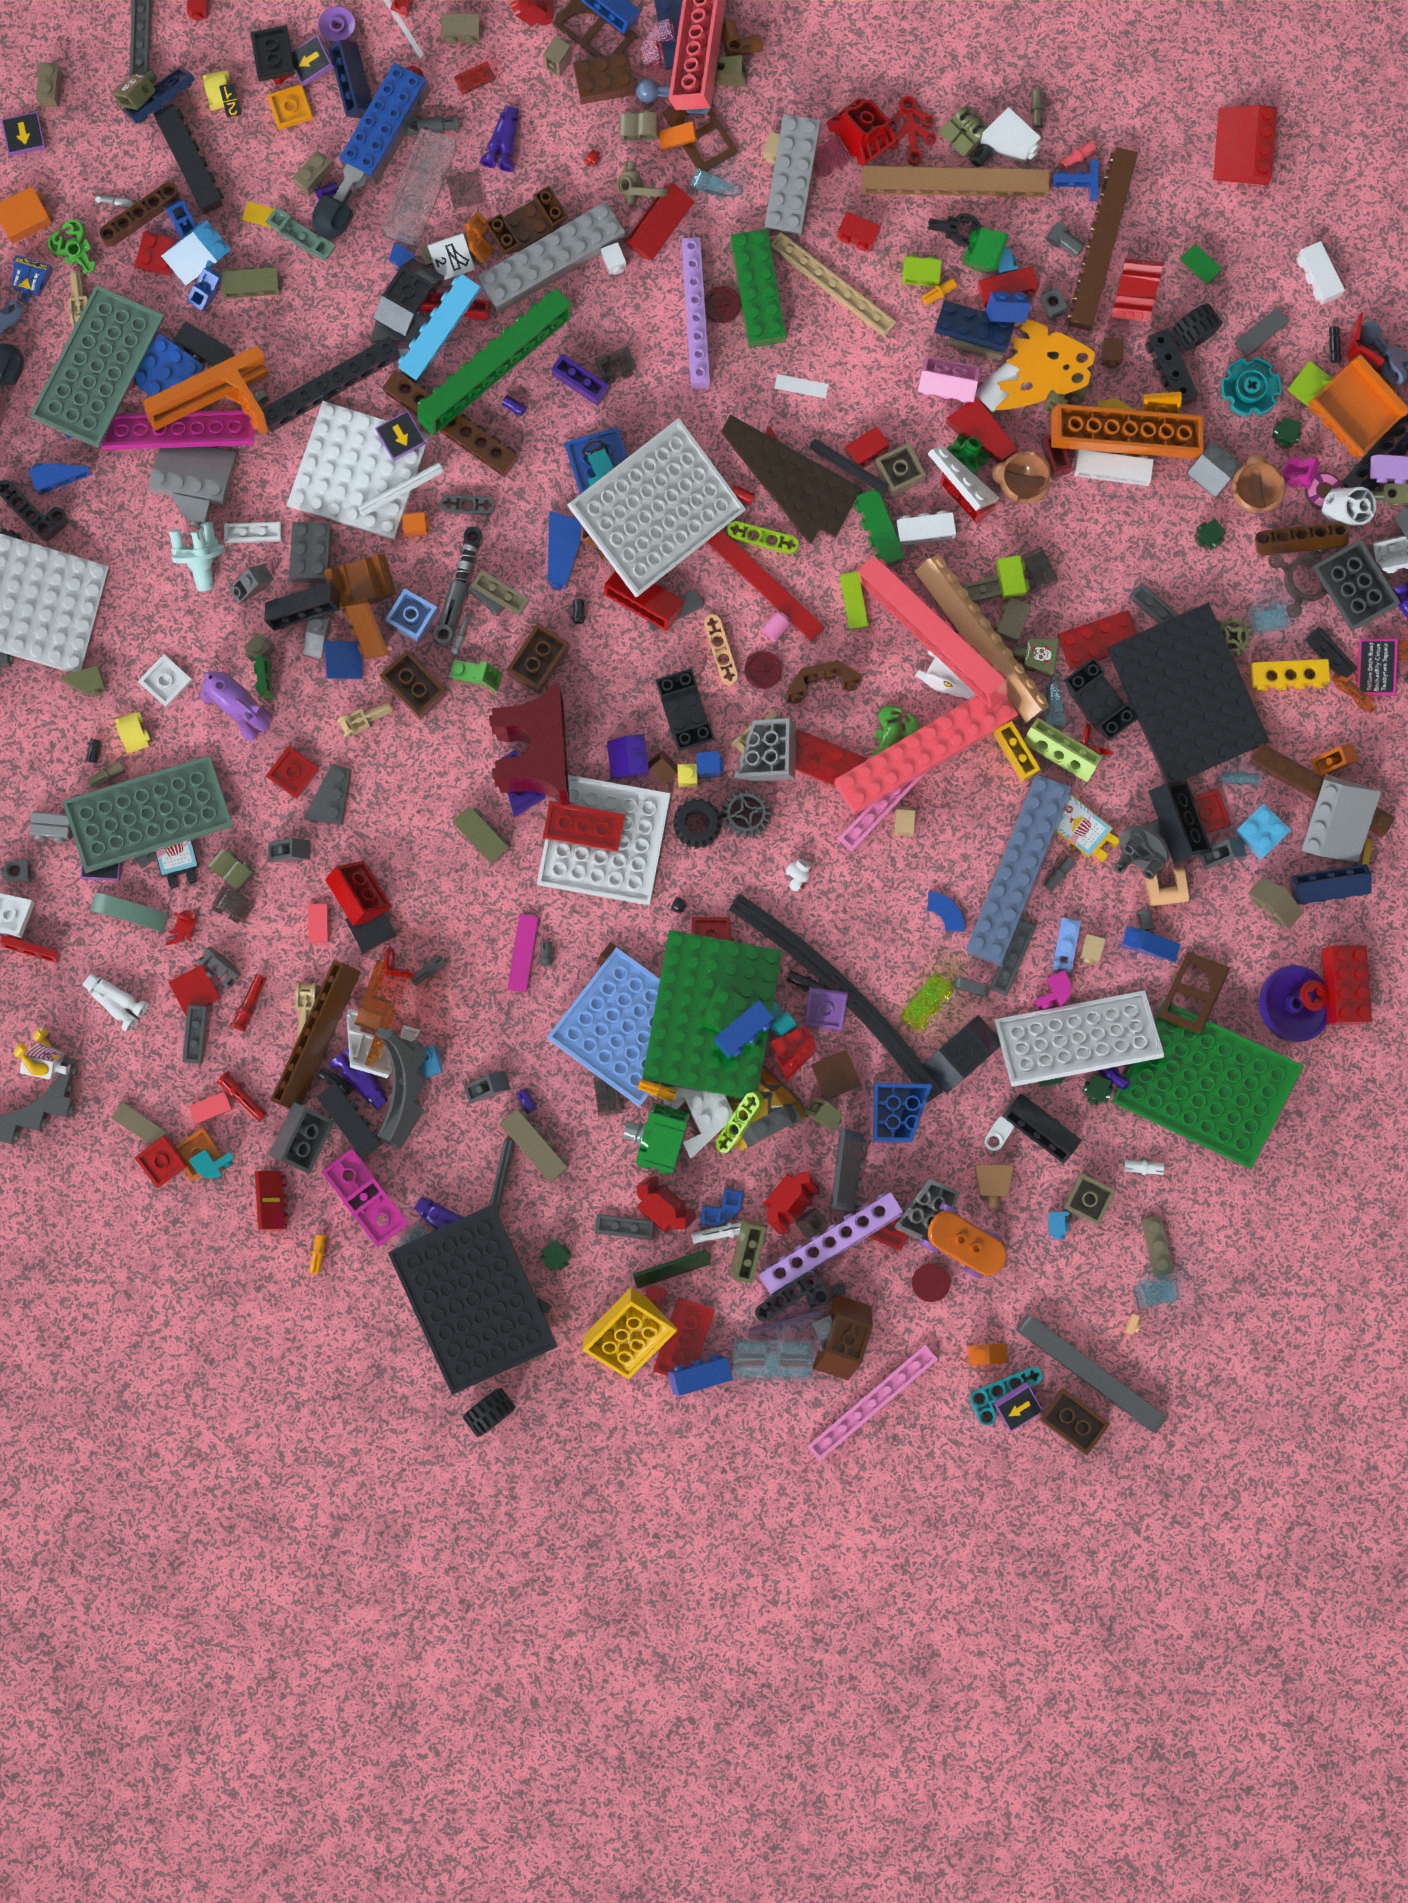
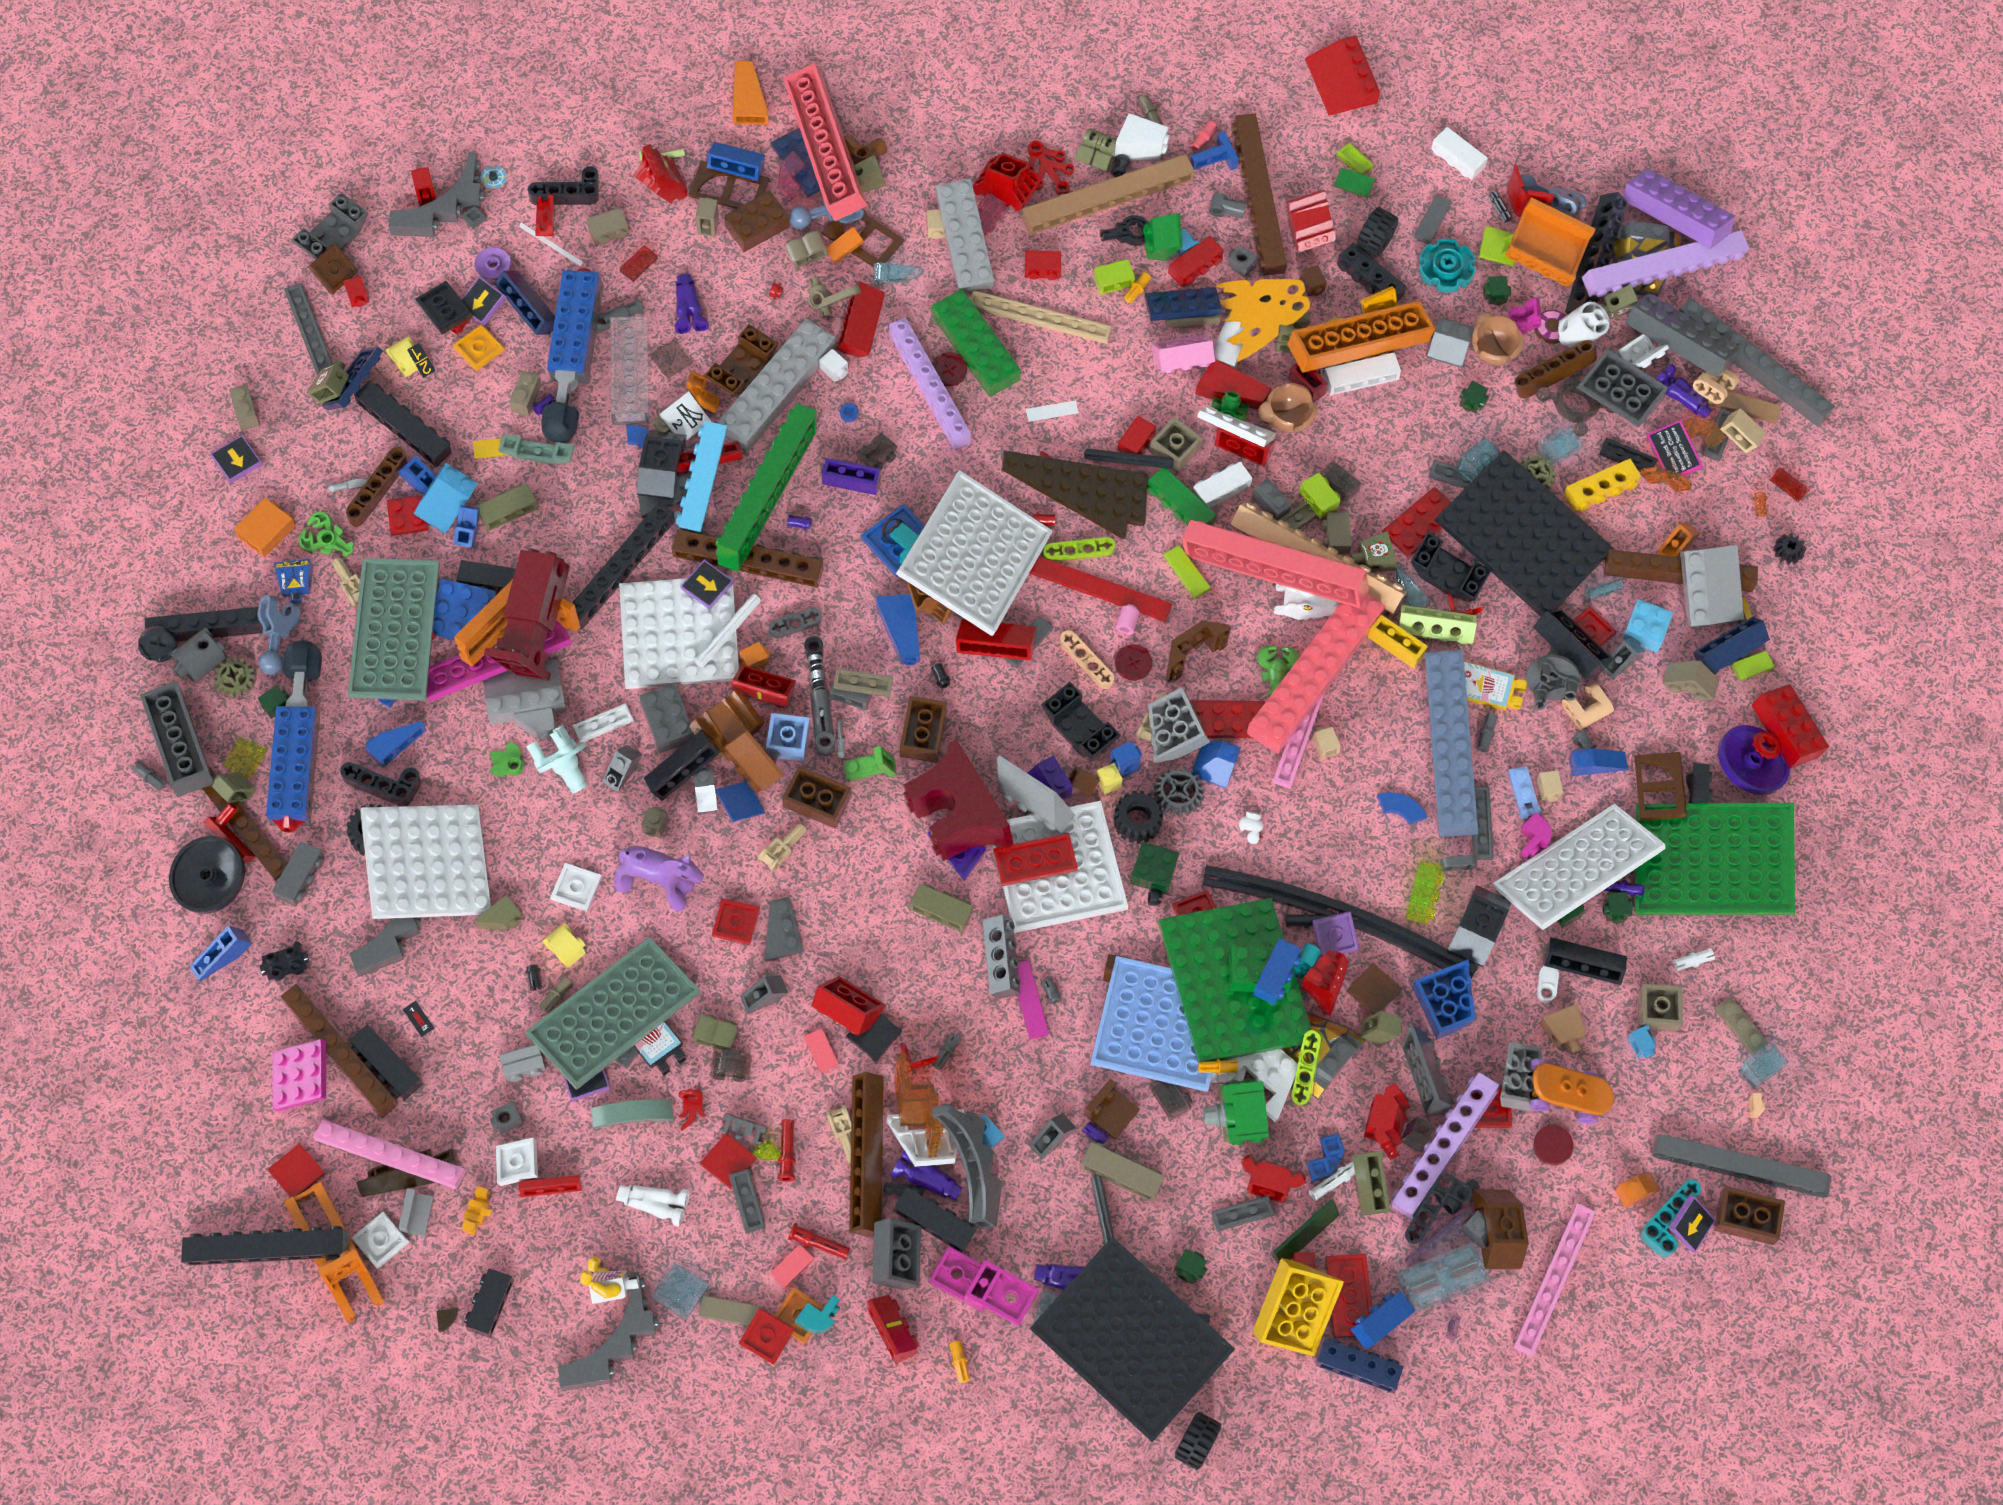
camera: 25 degrees left, 15 degrees down
green plate [253,656,275,700] -> none
blue brick [986,291,1031,323] -> none
none -> dark red brick [484,548,570,681]
none -> bright green plate [490,742,524,777]
none -> clear light blue plate [652,1263,709,1321]
none -> red slope [732,664,796,708]
none -> clear neon green tile [753,1140,781,1161]
none -> blue tile [840,403,858,422]
none -> brick [982,914,1021,999]
none -> light grey slope [997,755,1075,833]
none -> reddish brown bracket [1084,1079,1140,1139]
none -> dark green brick [1130,841,1180,895]
none -> blue slope [1192,741,1241,788]
none -> dark grey brick [1252,479,1292,521]
none -> dark blue brick [1316,1338,1404,1394]
none -> lime tile [1336,142,1374,175]
none -> clear purple tile [1446,1315,1461,1341]
none -> clear light blue slope [1456,437,1500,482]
none -> black brick [1686,763,1712,804]
none -> lime tile [1731,651,1775,681]

